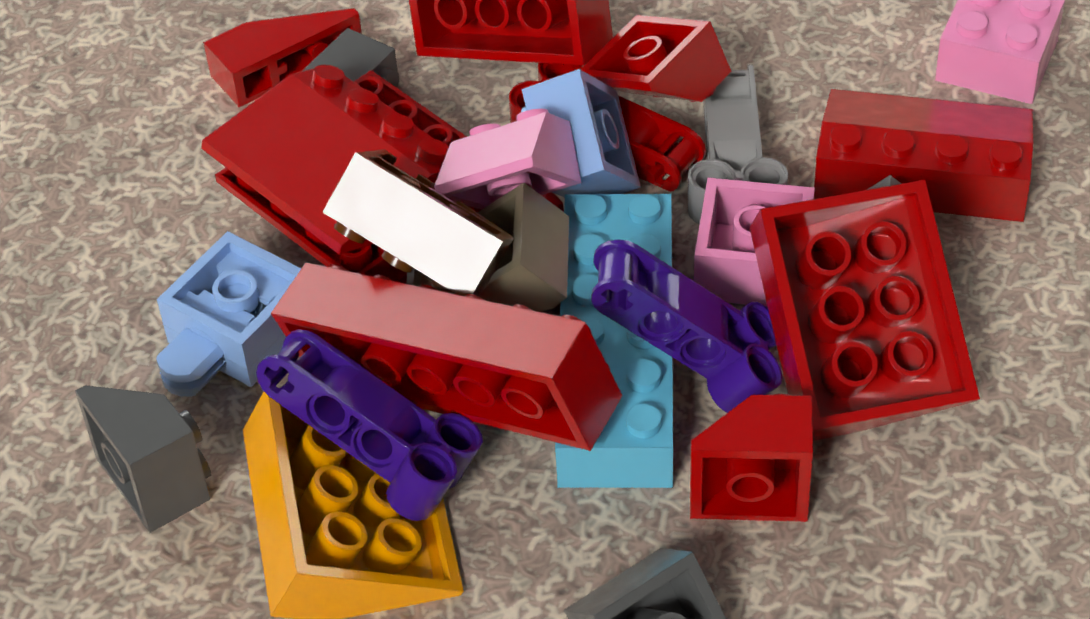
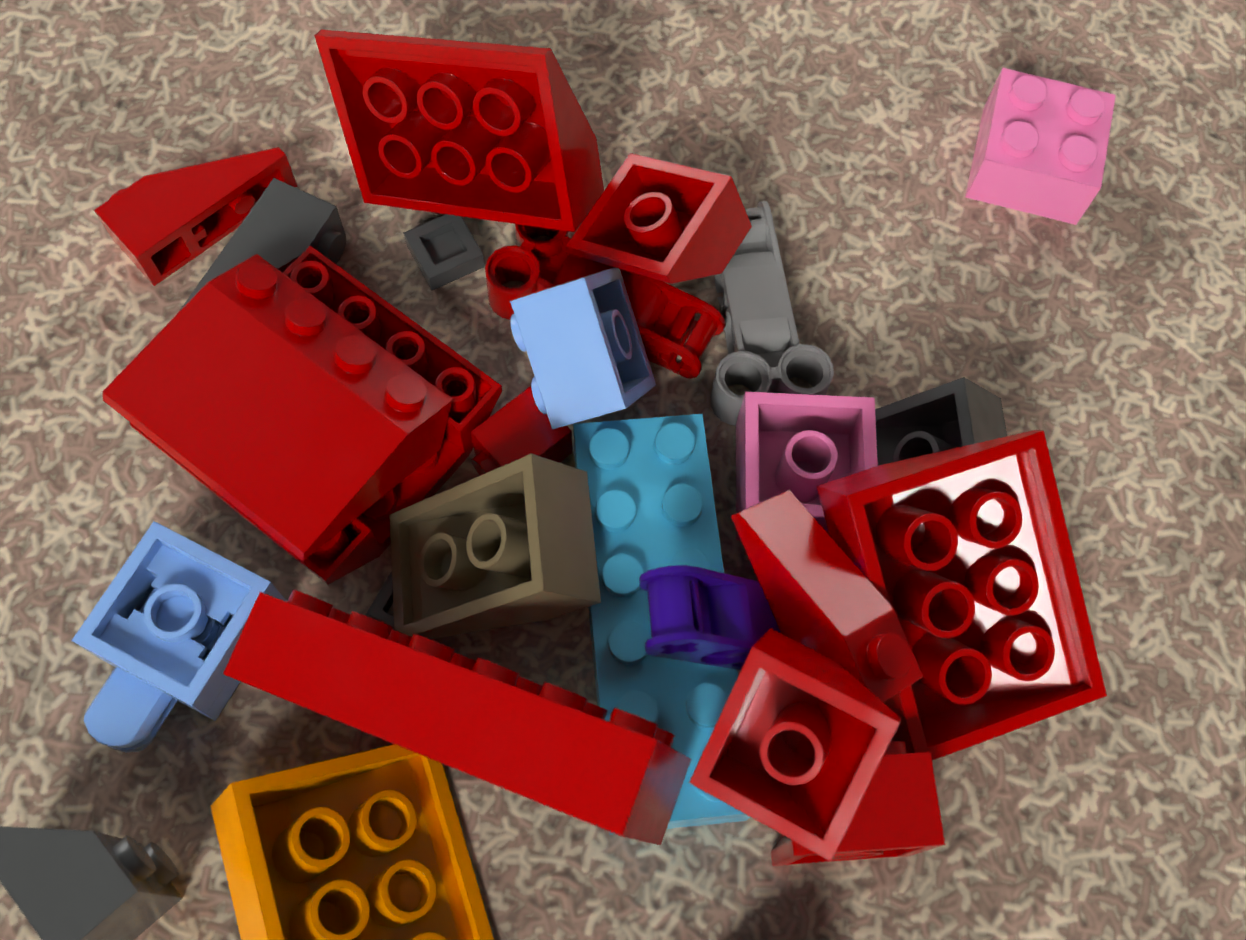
camera: 15 degrees left, 20 degrees up
dark purple piece [256,329,483,521] -> none
wedge [323,149,514,296] -> none
bright pink slope [434,109,581,210] -> none
red slope [814,89,1033,222] -> none
none -> dark grey plate [403,214,485,291]
none -> red slope [689,628,901,861]
none -> red slope [731,490,923,702]

